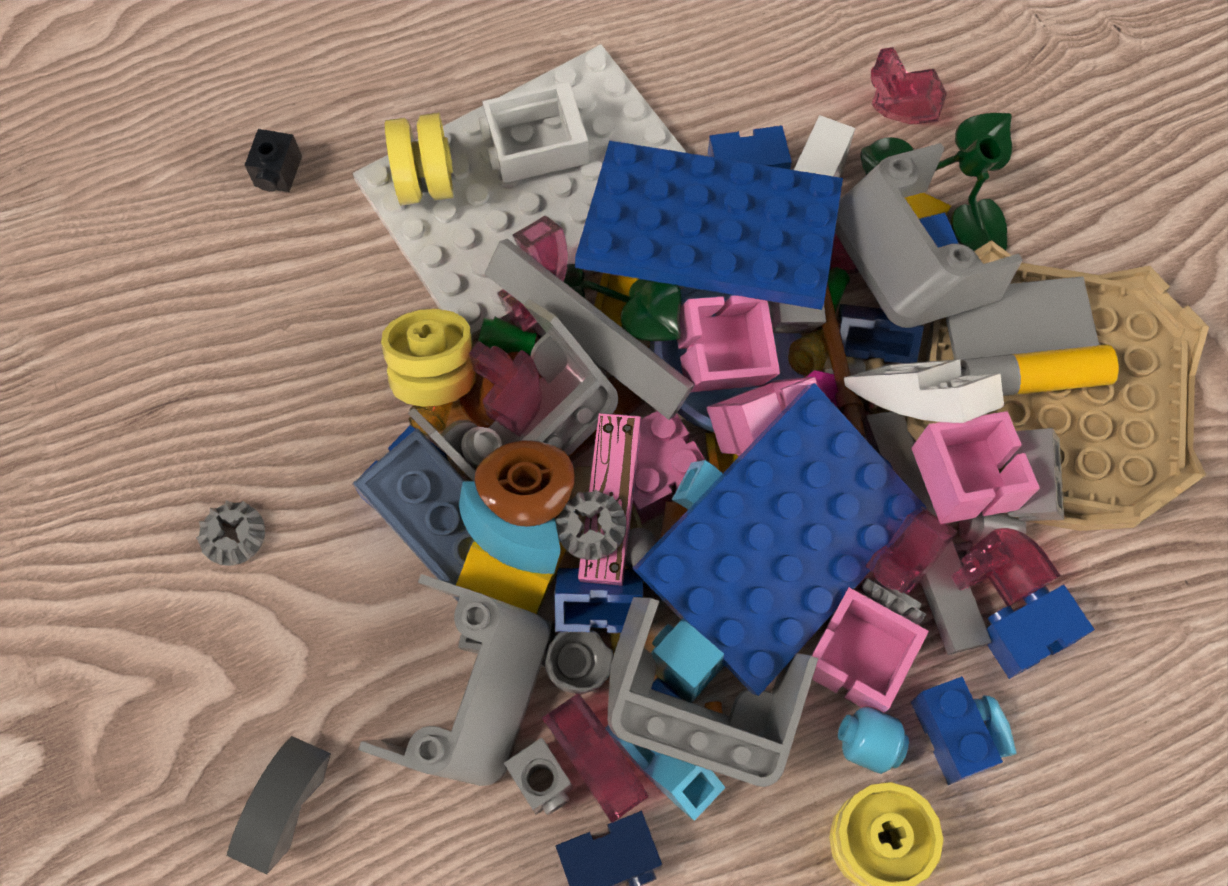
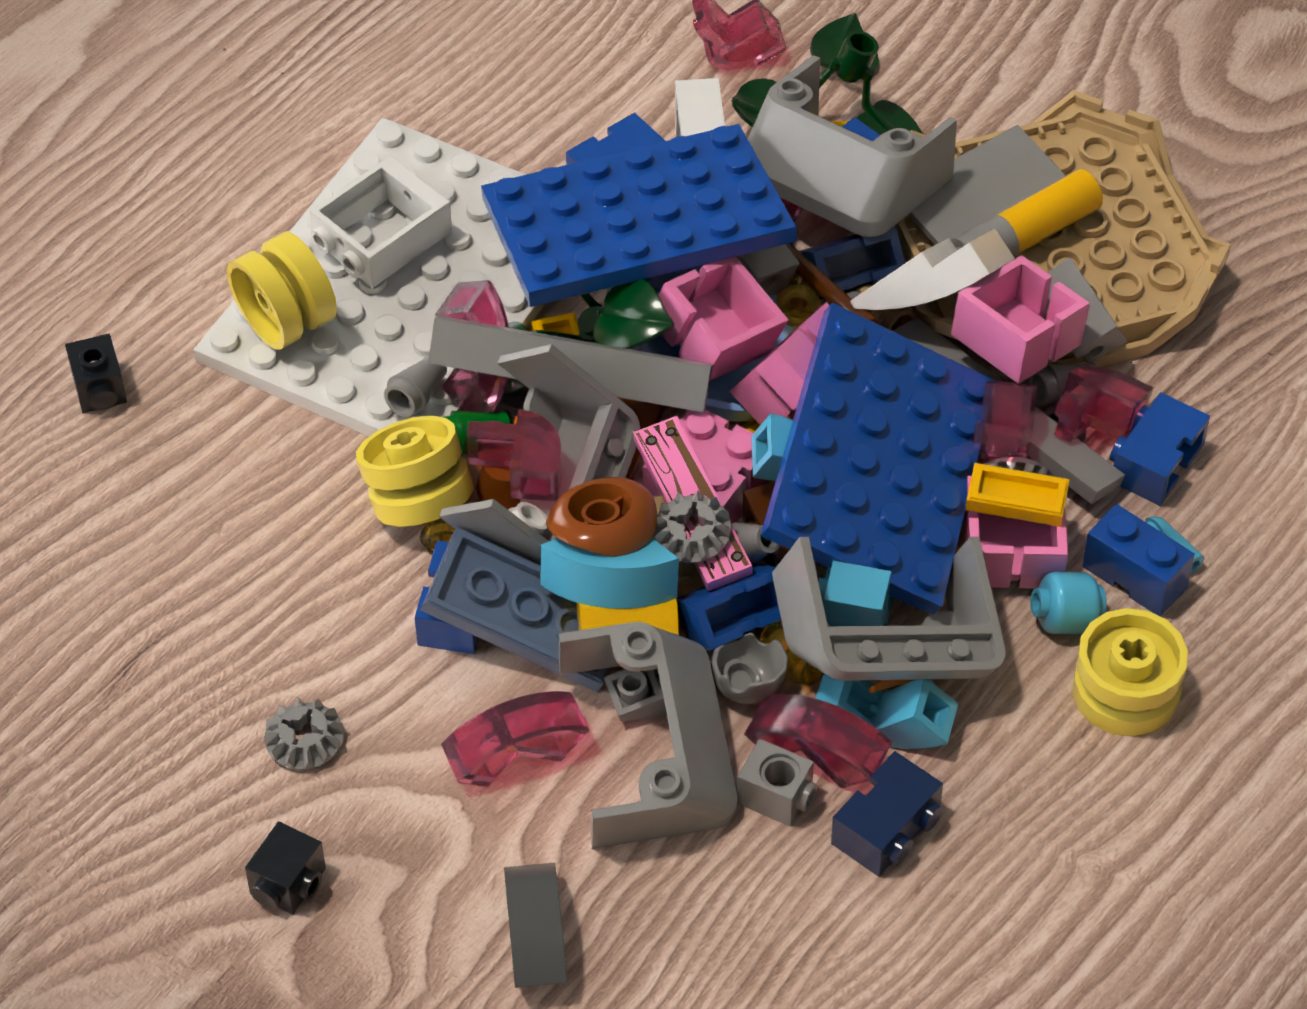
camera: 30 degrees left, 15 degrees down
none -> black brick [245,821,326,915]
none -> light grey cone [384,354,447,417]
none -> clear pink brick [441,691,589,787]
none -> yellow tile [965,463,1070,527]

